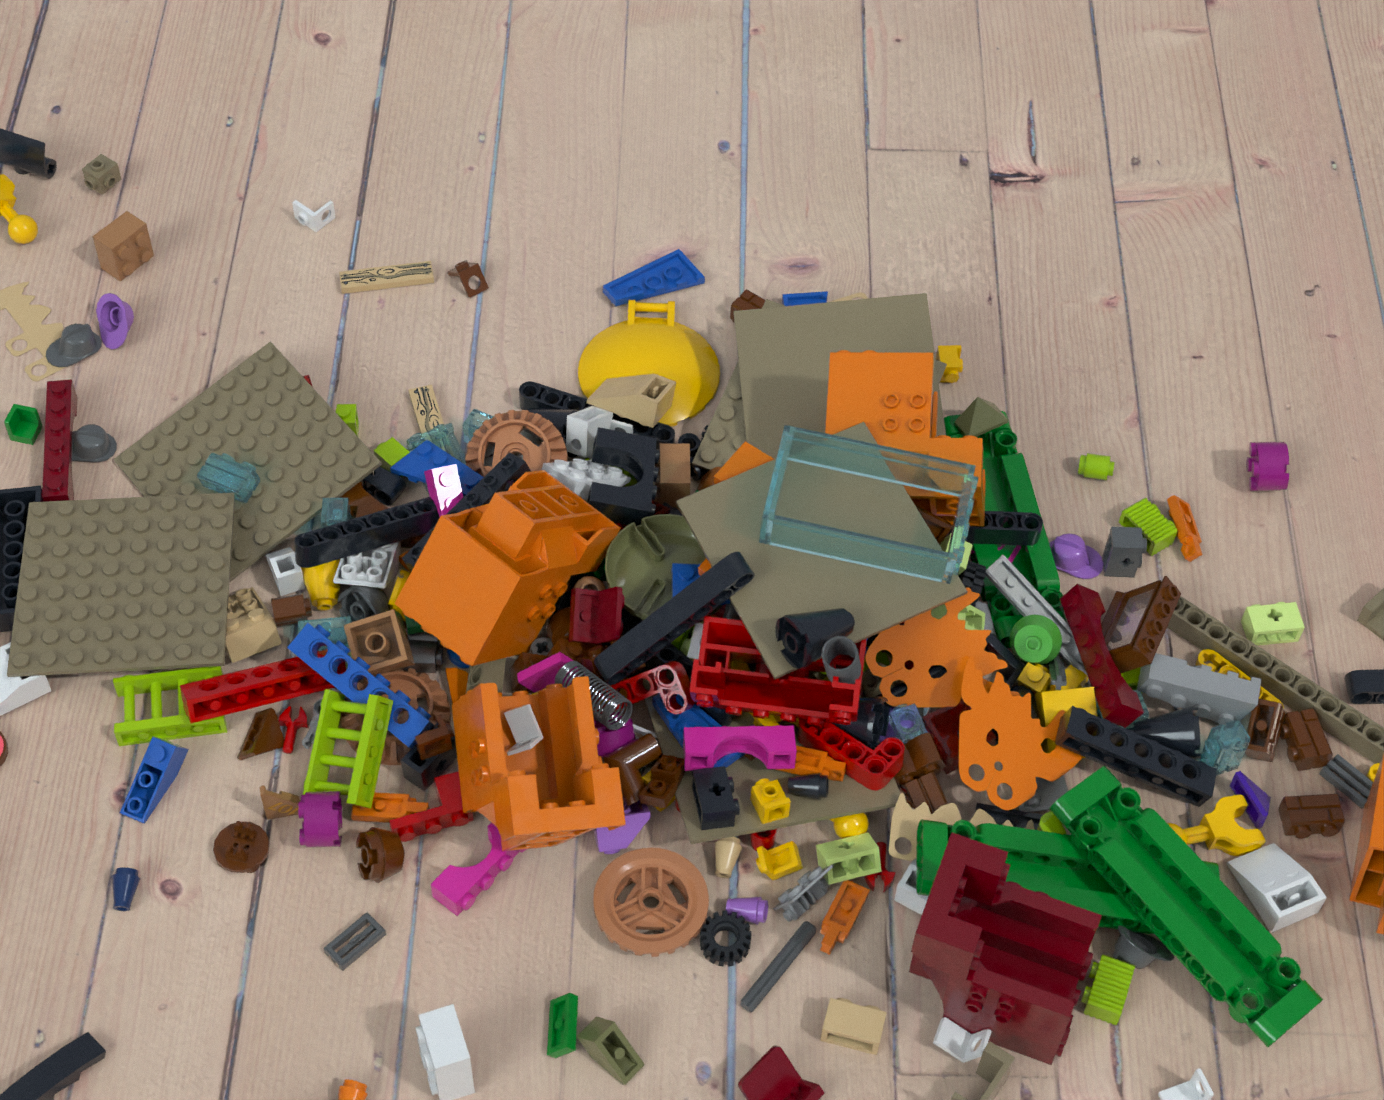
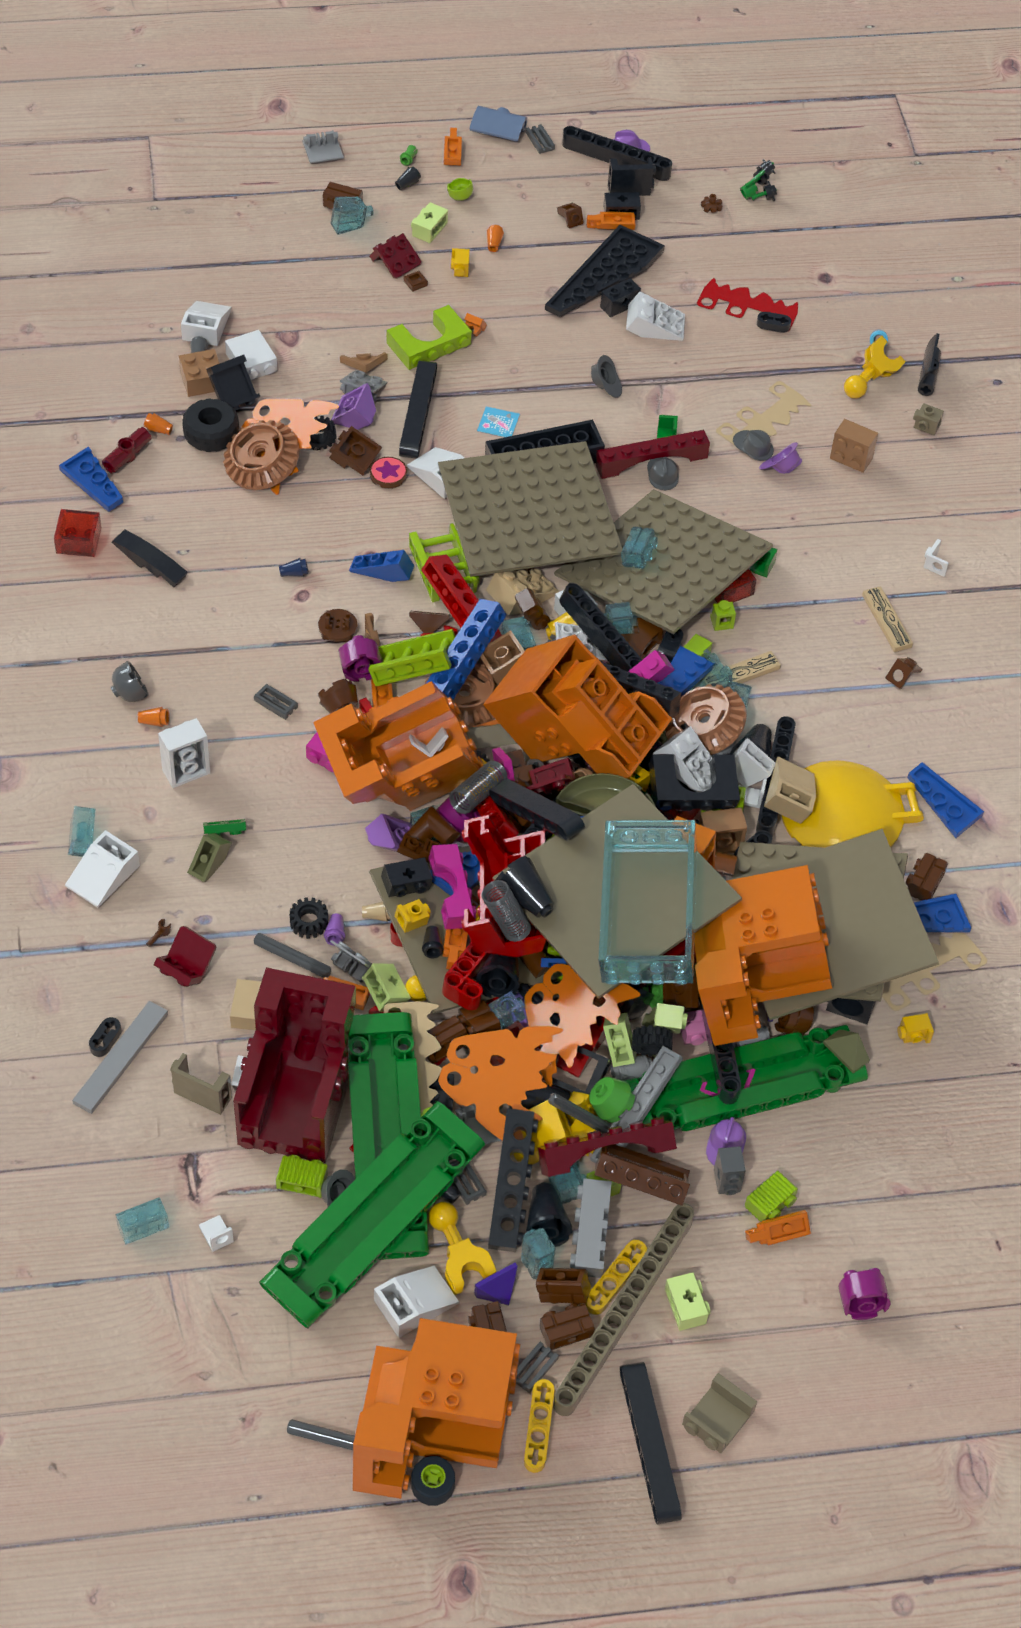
camera: 80 degrees right, 0 degrees up
nougat gear [593,848,709,957] -> none
yellow bracket [756,841,803,880] -> none
lime brick [1078,453,1115,480] -> none

